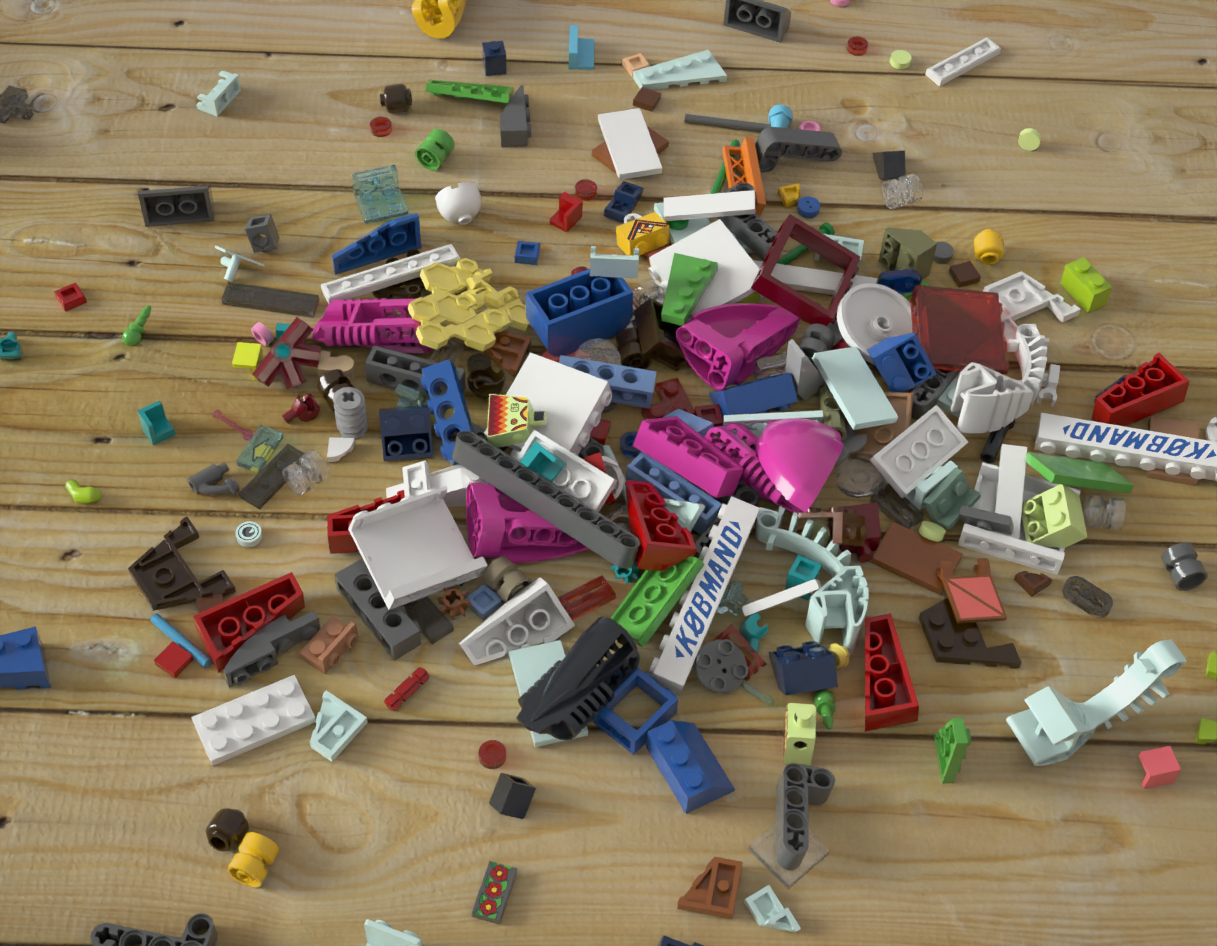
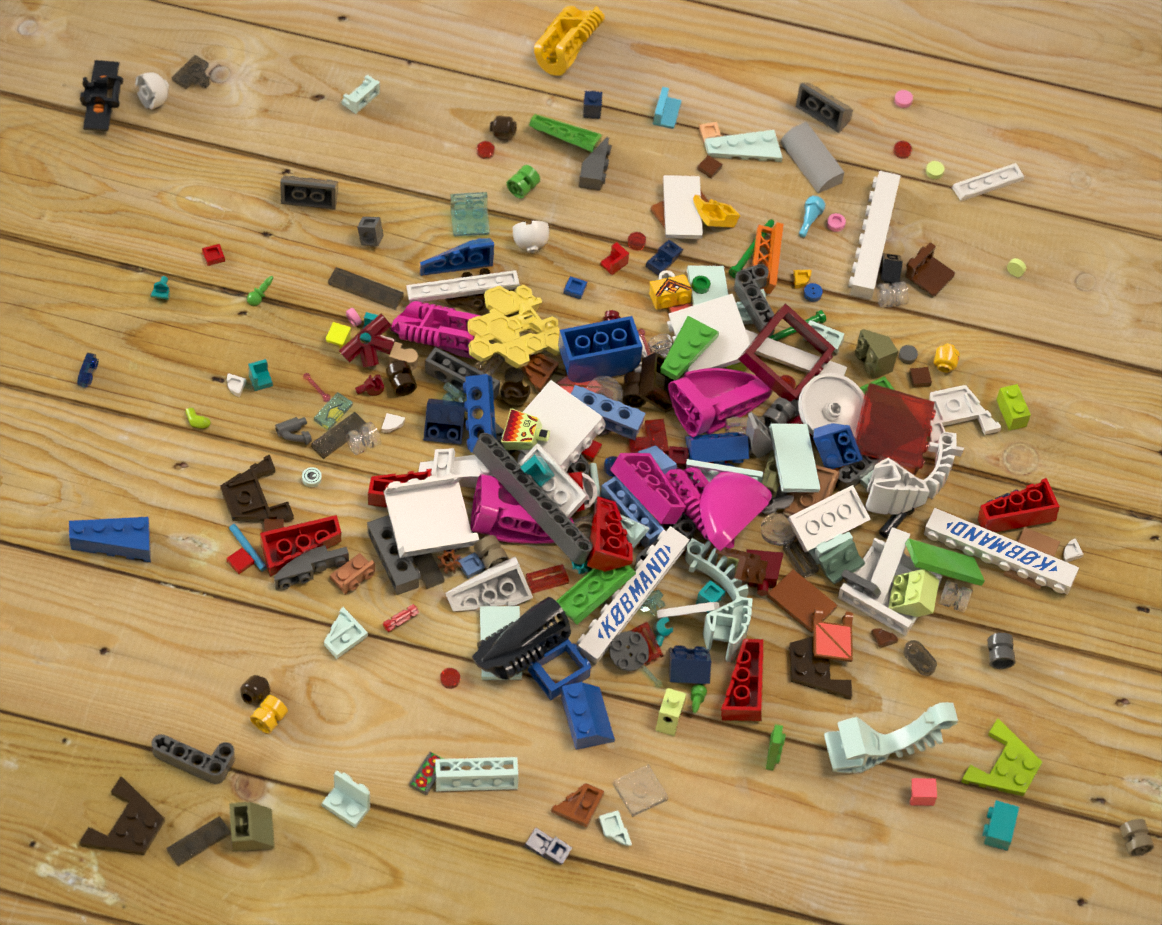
camera: 10 degrees right, 5 degrees up
white plate [192,675,316,766] -> none
light aqua shield [215,245,265,282] -> none
light grey piece [333,387,368,440] -> none
black panel [489,773,536,819] -> none
light aqua hinge [590,246,639,278] -> none
white tile [664,190,756,221] -> none
dark grey bar [685,114,771,132] -> none
dark grey beam [755,127,842,173] -> none
dark grey beam [776,763,835,870] -> none
light yellow plate [828,643,849,669] -> none
clear blue plate [876,269,922,294] -> none
yellowish green tile [919,521,946,542] -> none
white plate [1037,364,1060,407] -> none
none -> white tile [227,374,246,397]
none -> light aqua fence [435,757,518,791]
none -> yellow slope [693,195,740,228]
none -> light grey brick [780,122,844,194]
none -> white brick [848,171,900,300]
none -> reddish brown bracket [905,242,955,296]

